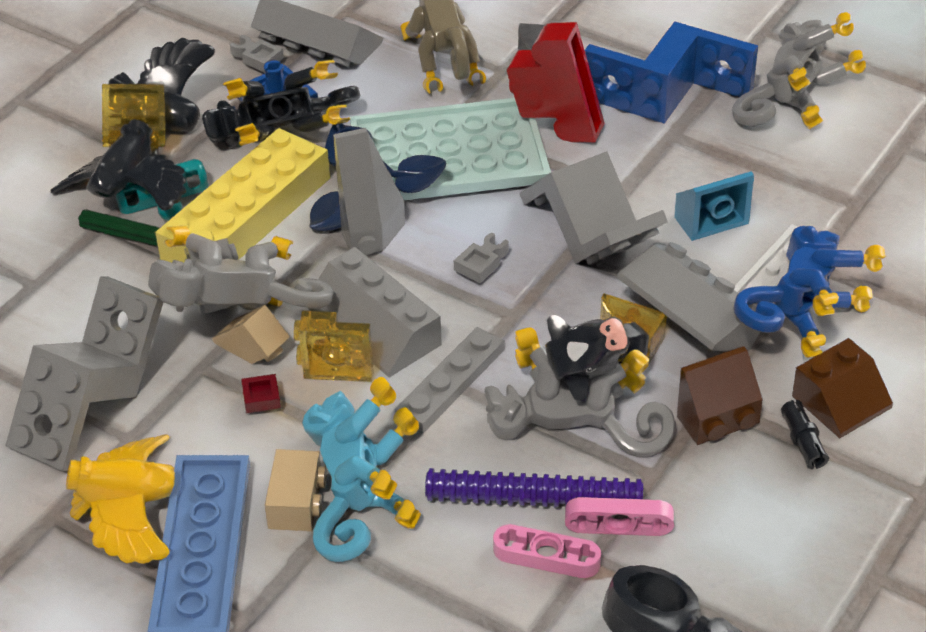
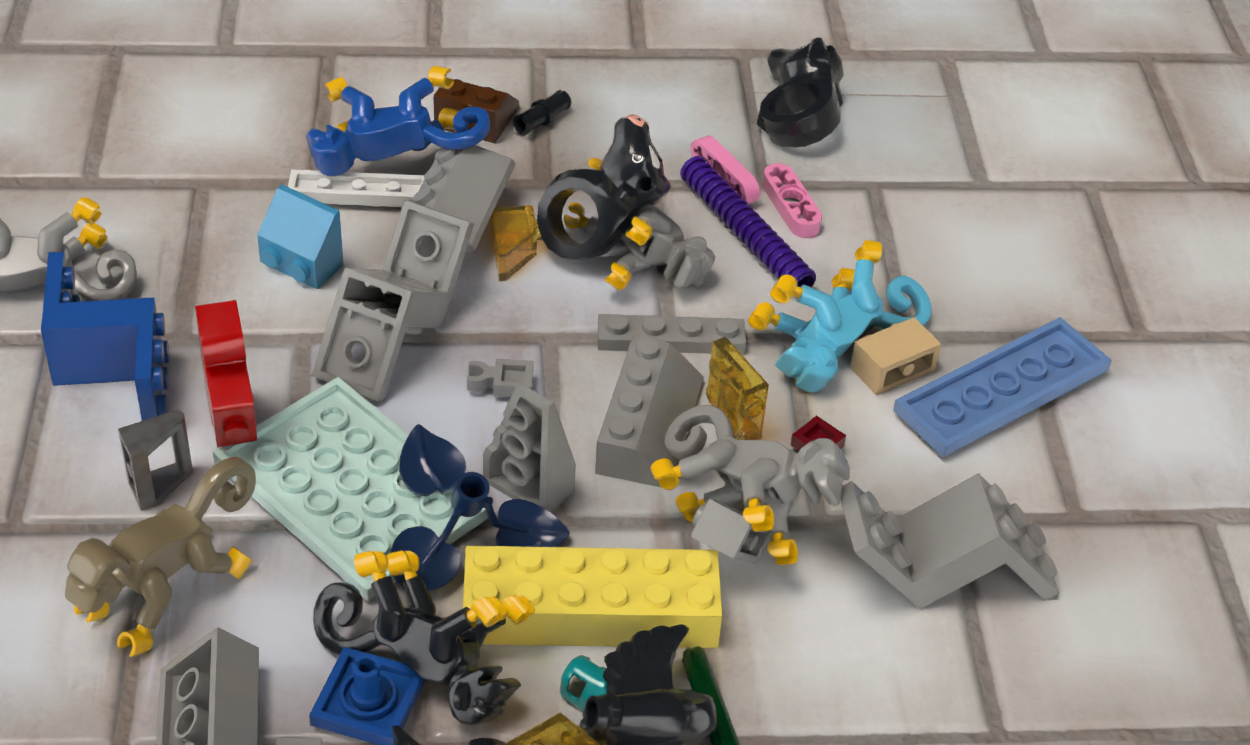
camera: 130 degrees left, 0 degrees up
yellow animal [66,434,175,564] -> none
reddish brown slope [677,346,763,445] -> none

